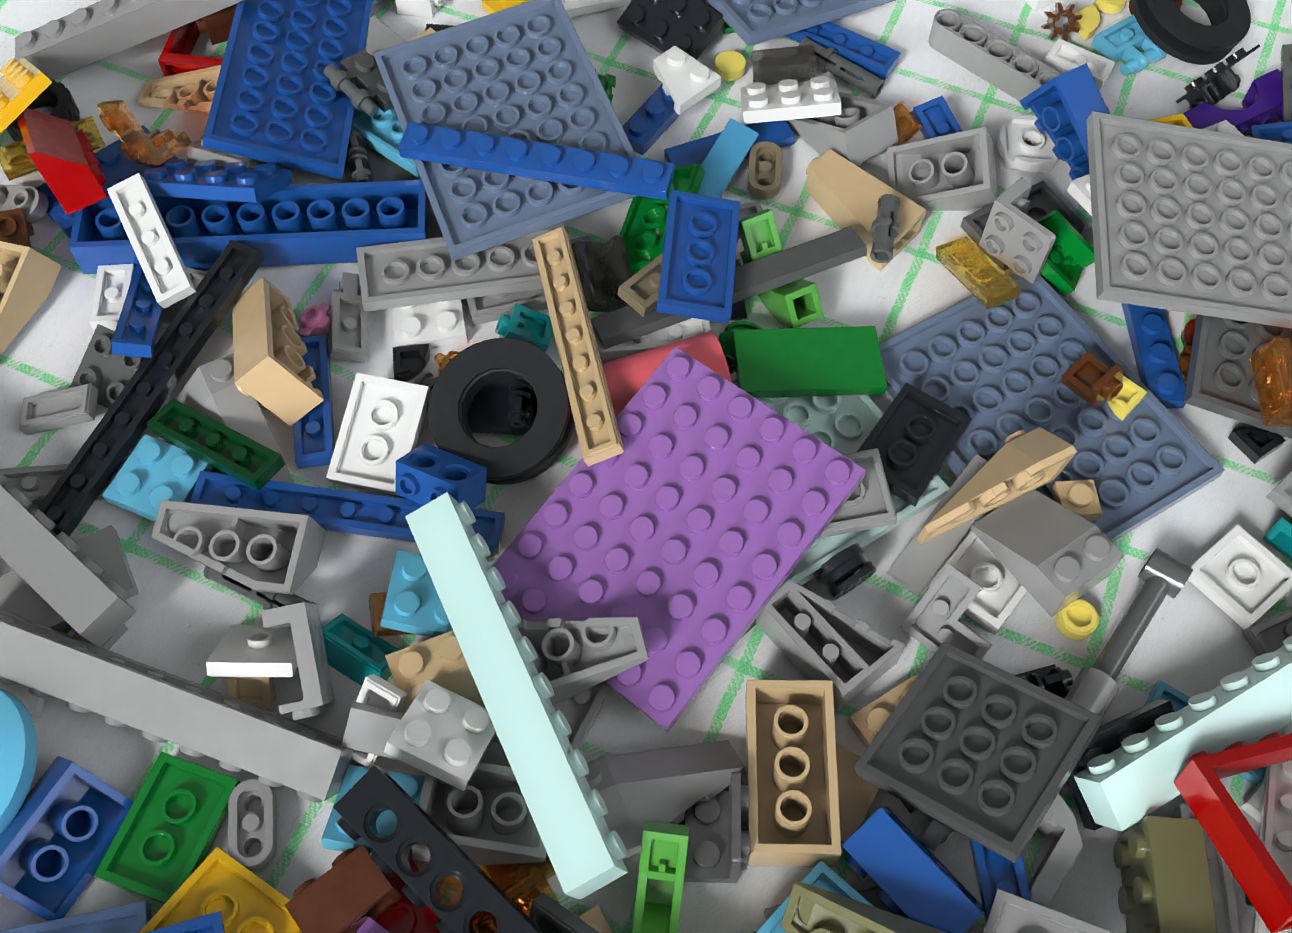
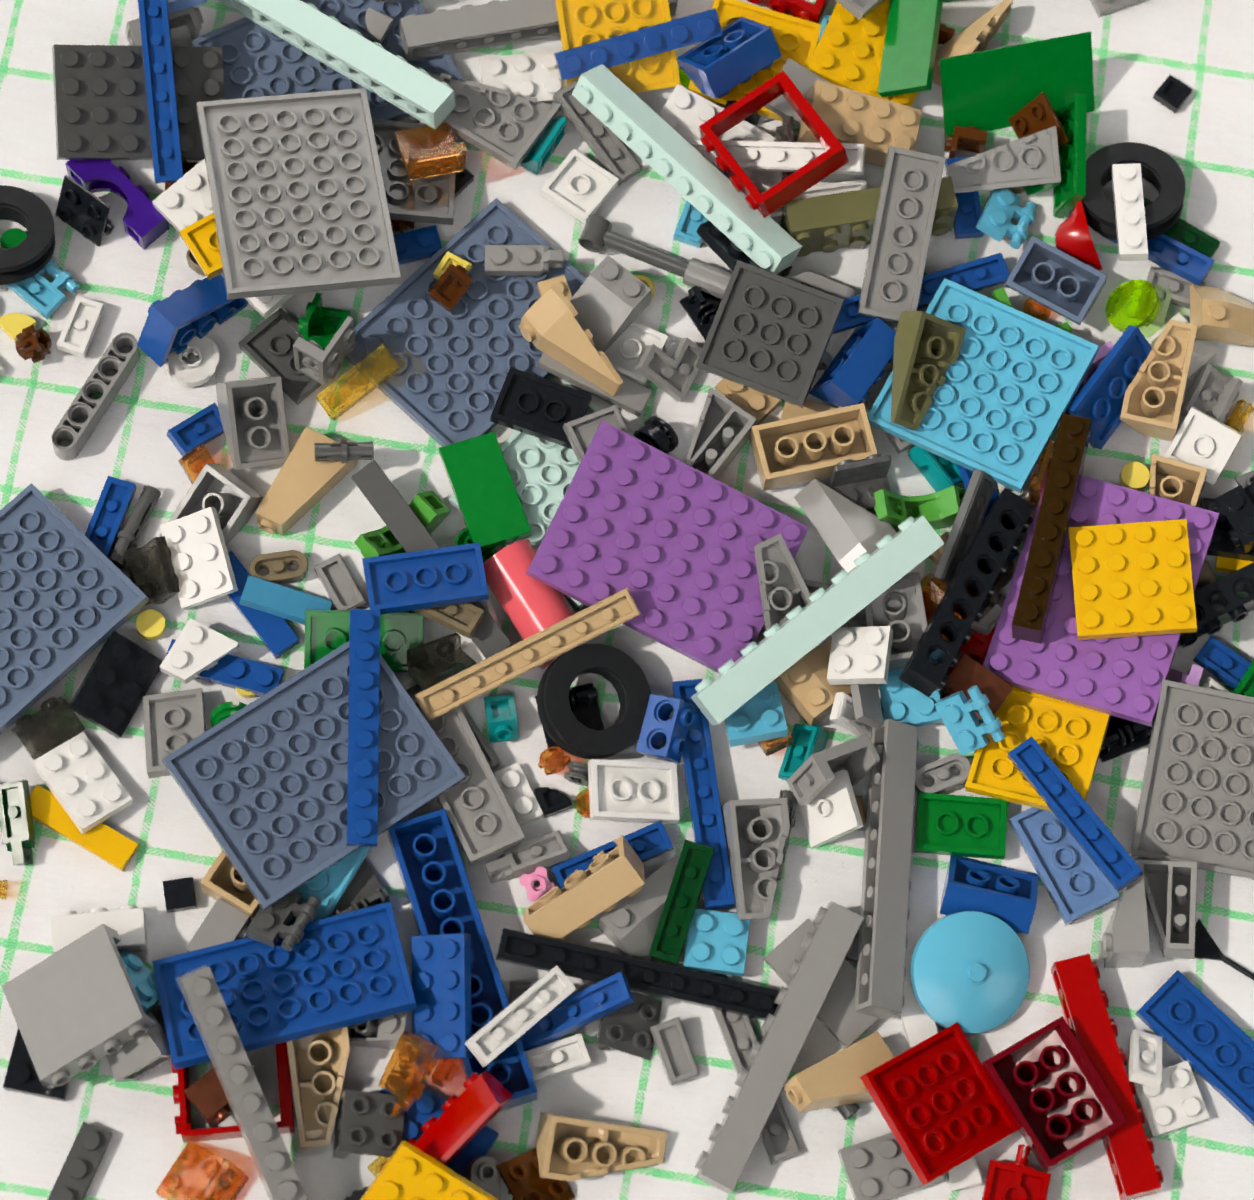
camera: 110 degrees left, 10 degrees up
none -> light grey plate [143,688,206,778]
none -> dark grey bracket [333,1089,405,1159]
none -> light grey hinge [485,245,564,276]
none -> medium azure plate [934,685,1005,756]

